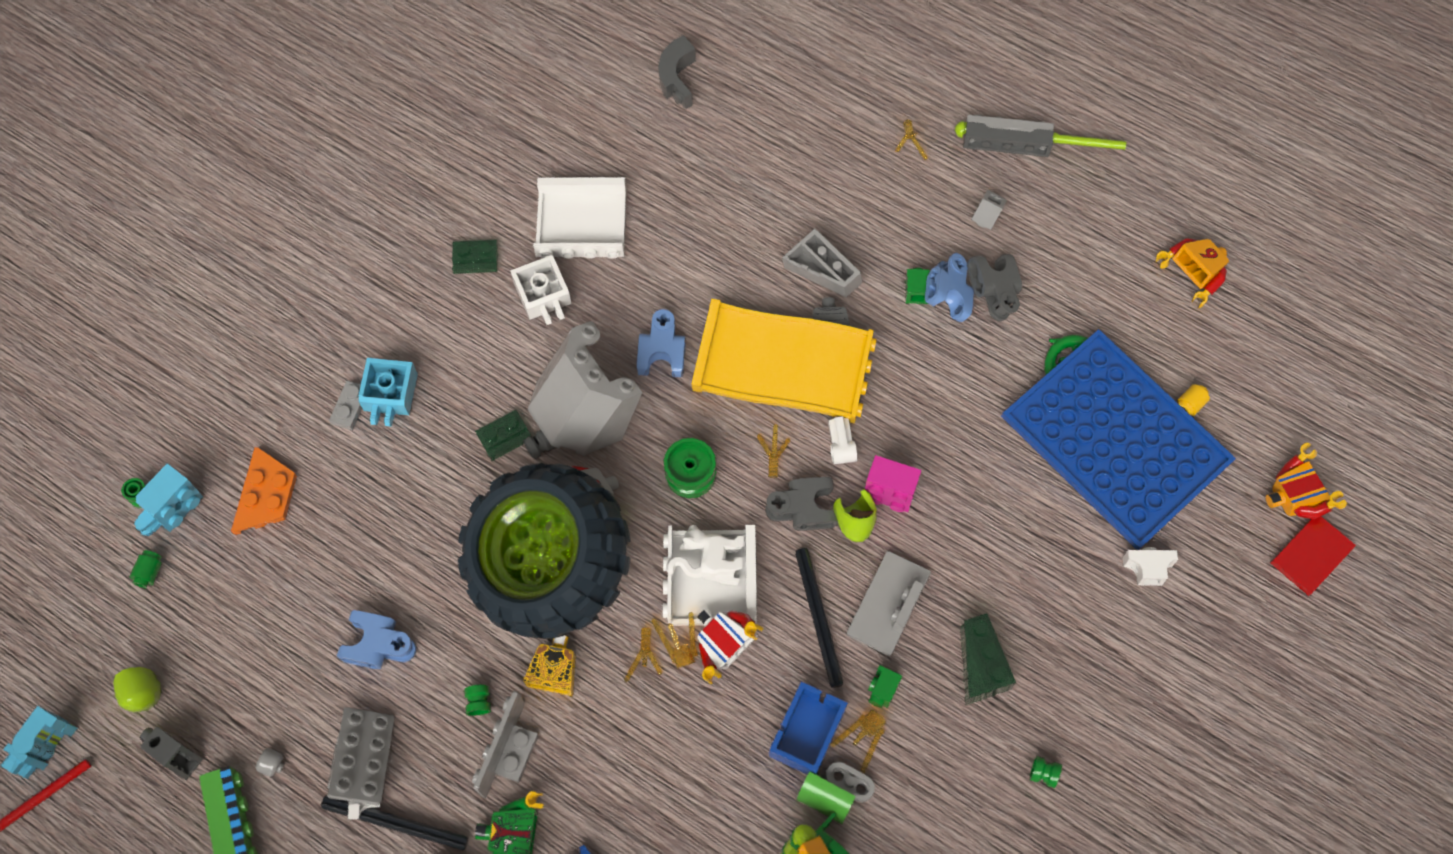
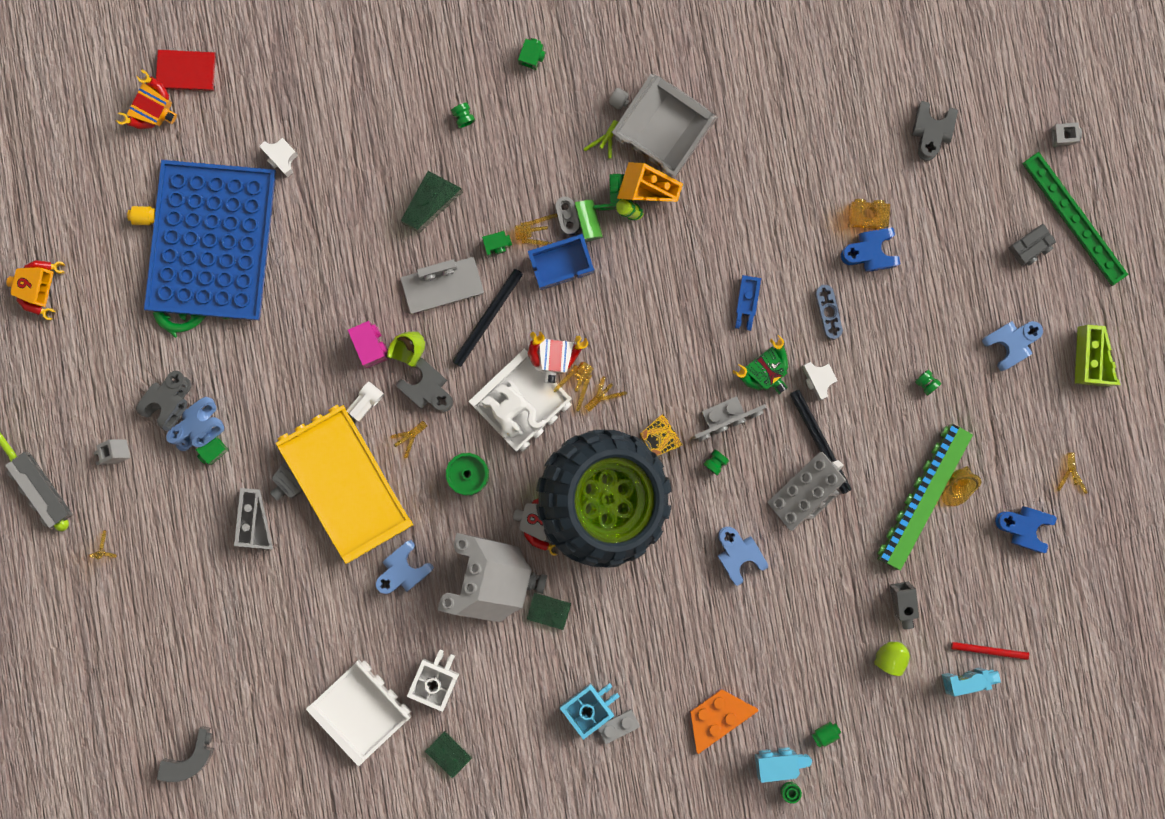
camera: 135 degrees left, 20 degrees up
light grey piece [255,748,284,777] -> none

